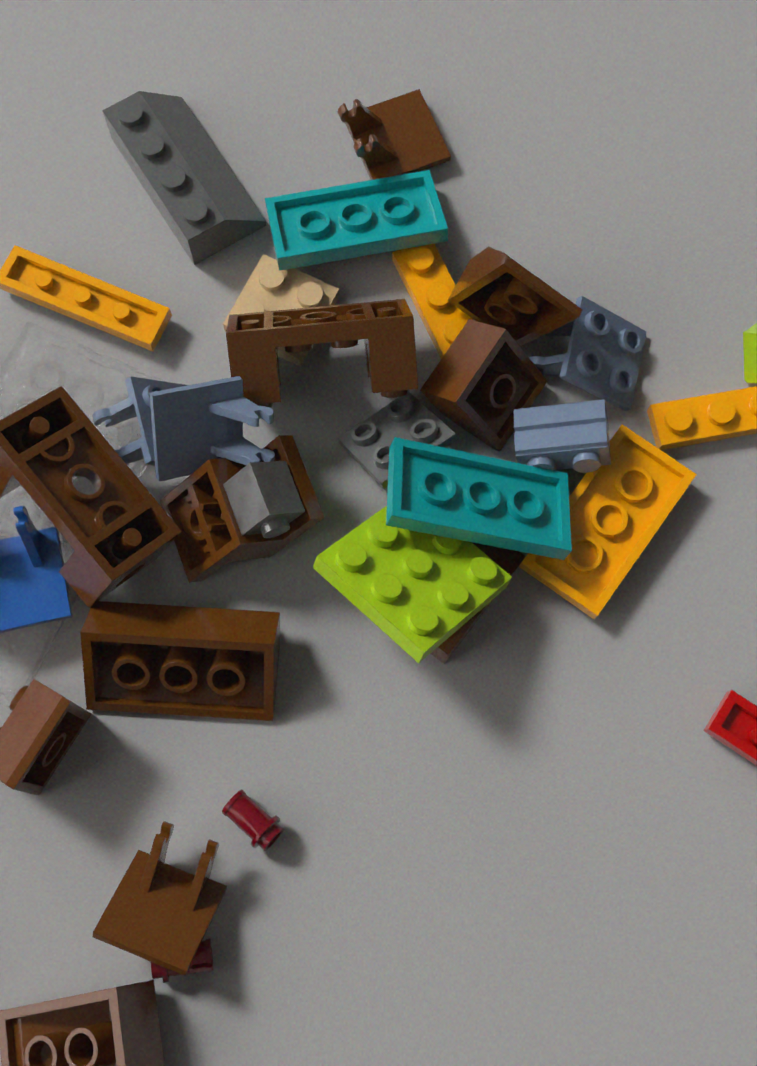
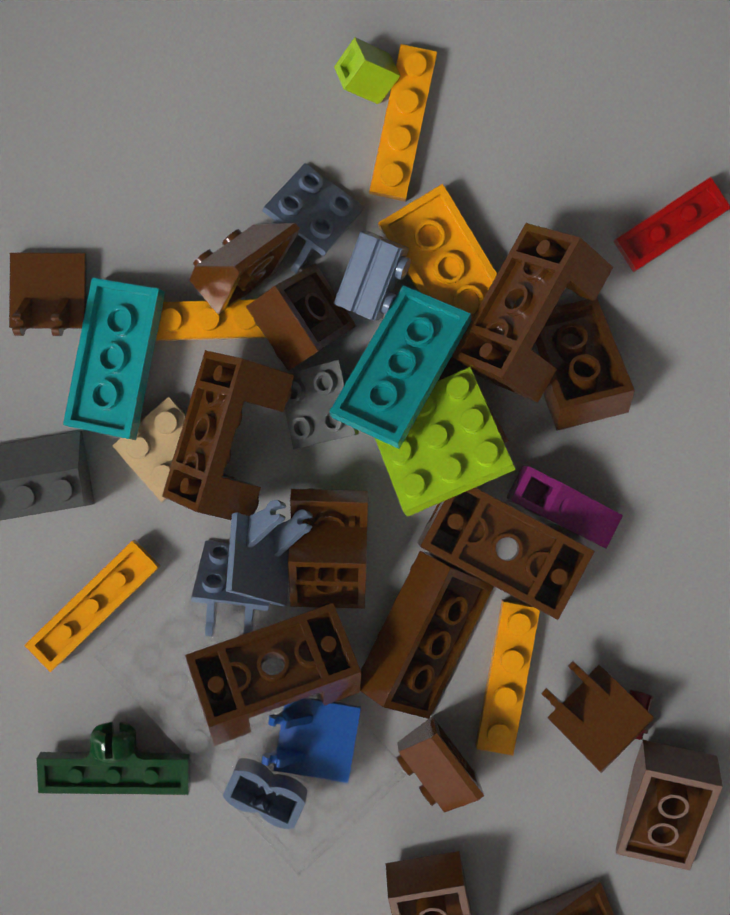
camera: 65 degrees left, 15 degrees up
dark red pin [222,789,284,851] -> none
flat silver brick [223,461,305,538] -> none
none -> reddish brown plate [417,488,595,620]
none -> reddish brown plate [451,223,614,403]
none -> light orange plate [475,600,540,756]
none -> magenta slope [506,466,623,549]
none -> reddish brown slope [532,298,635,431]

